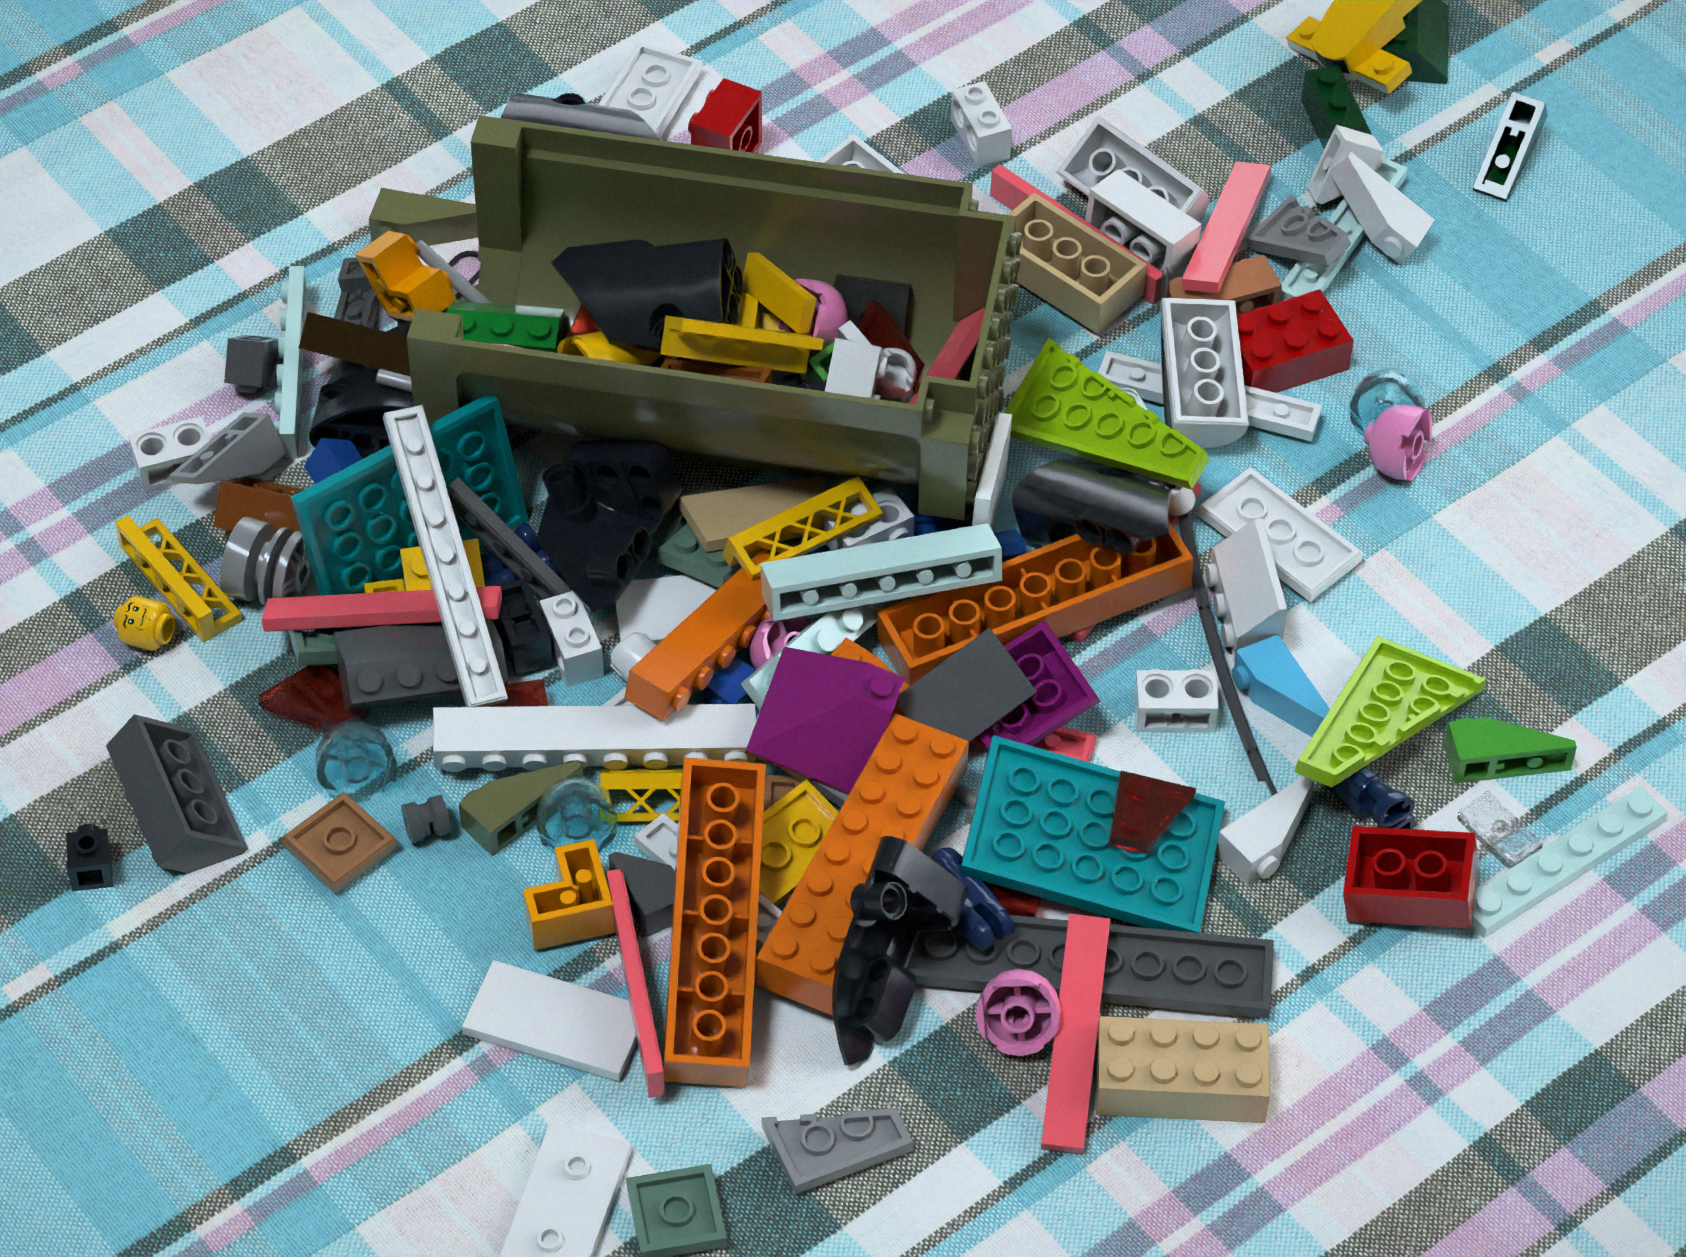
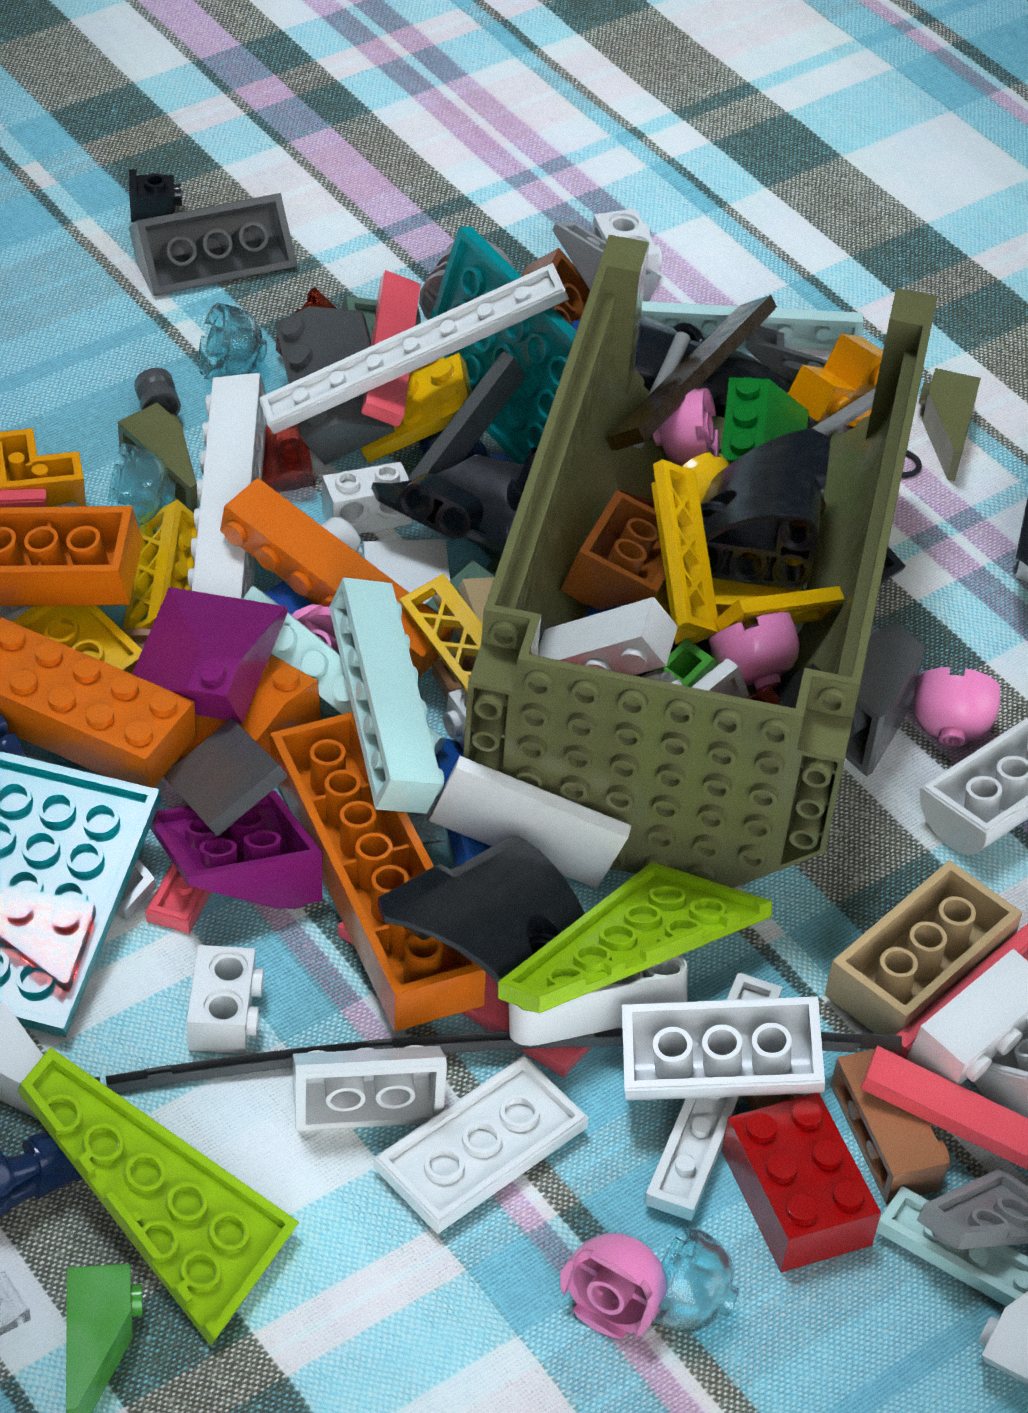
camera: 90 degrees right, 5 degrees down
yellow head [113,596,175,651] -> none
yellow fence [115,515,243,643] -> none
dark grey slope [224,335,279,393] -> none
medium nougat plate [281,792,398,894] -> none
black brick [493,578,552,675] -> none
medium azure slope [1232,634,1330,737] -> none

